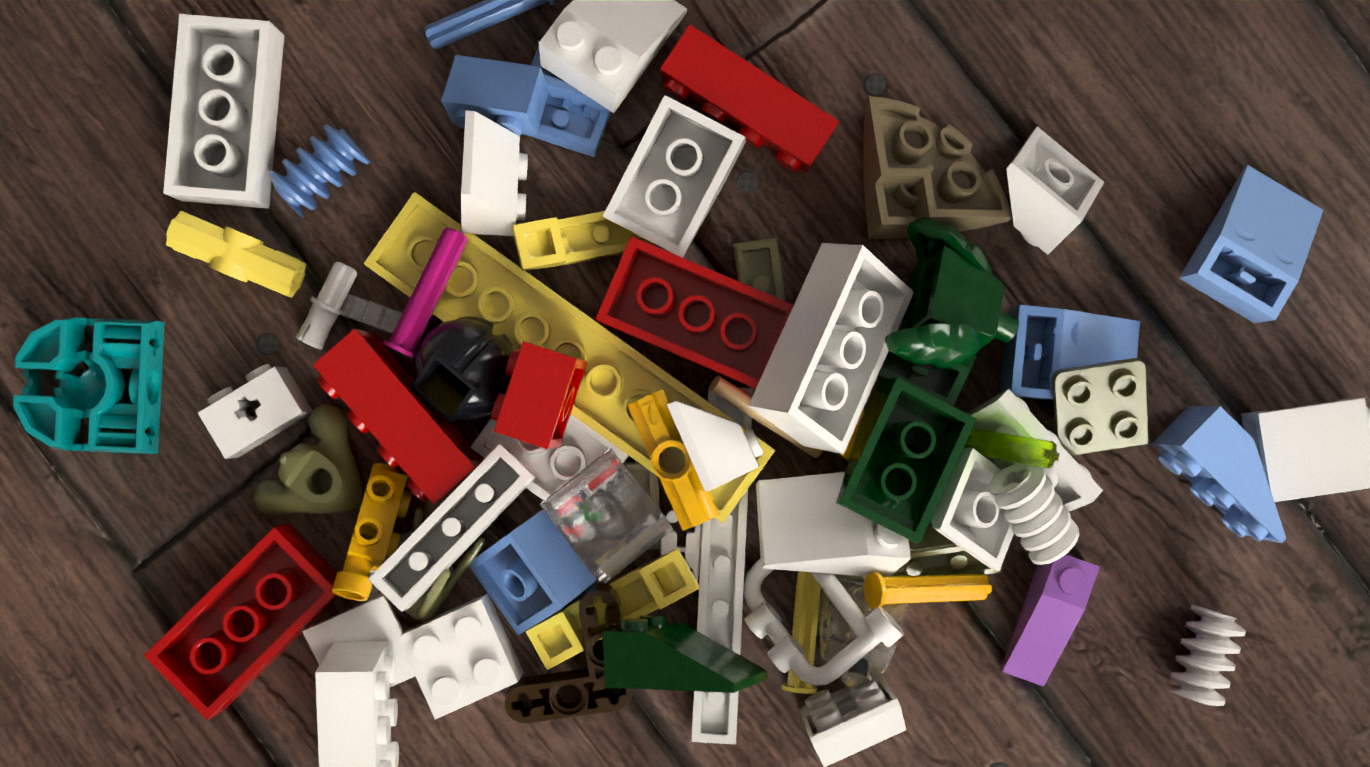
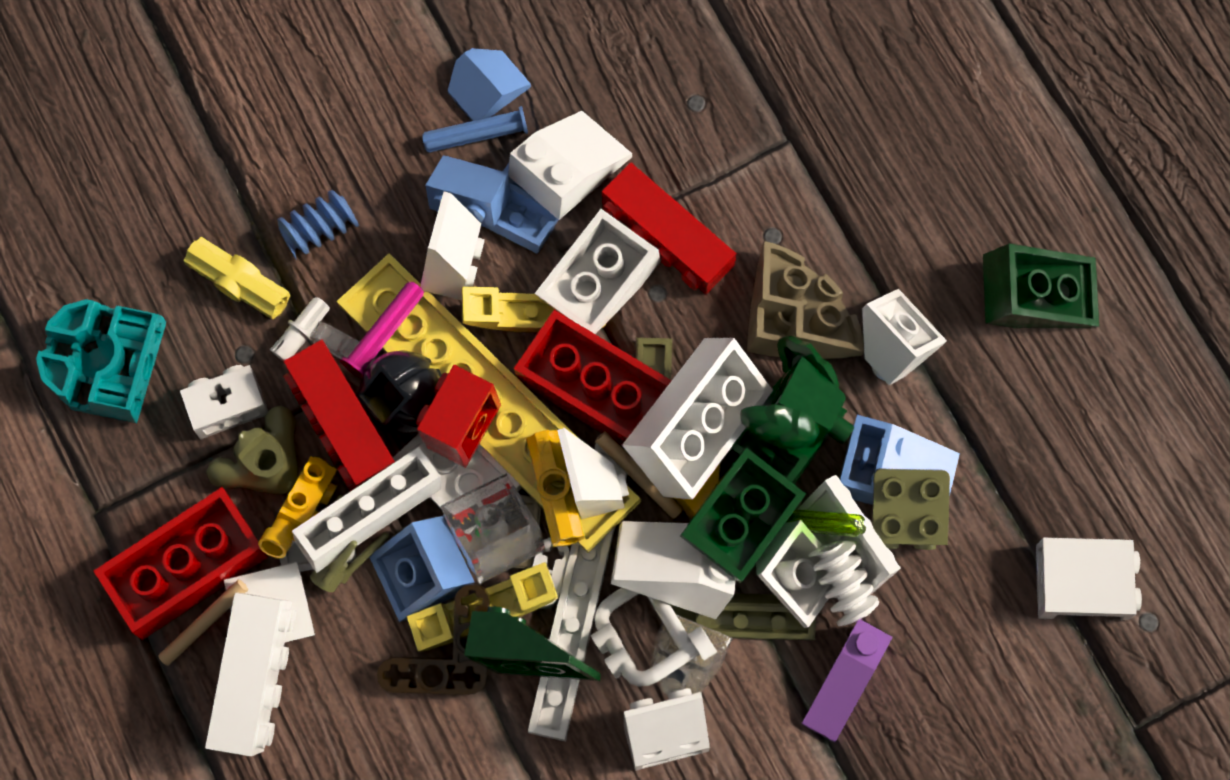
camera: 10 degrees right, 15 degrees down
white brick [163,14,284,209] -> none
white brick [398,593,524,720] -> none
light yellow axle [781,571,821,694] -> none
yellow axle [863,572,992,609] -> none
light blue slope [1152,406,1286,543] -> none
white piece [1167,604,1246,706] -> none
light blue slope [1179,165,1323,323] -> none
none -> tan bar [158,579,248,666]
none -> dark green slope [983,243,1099,328]

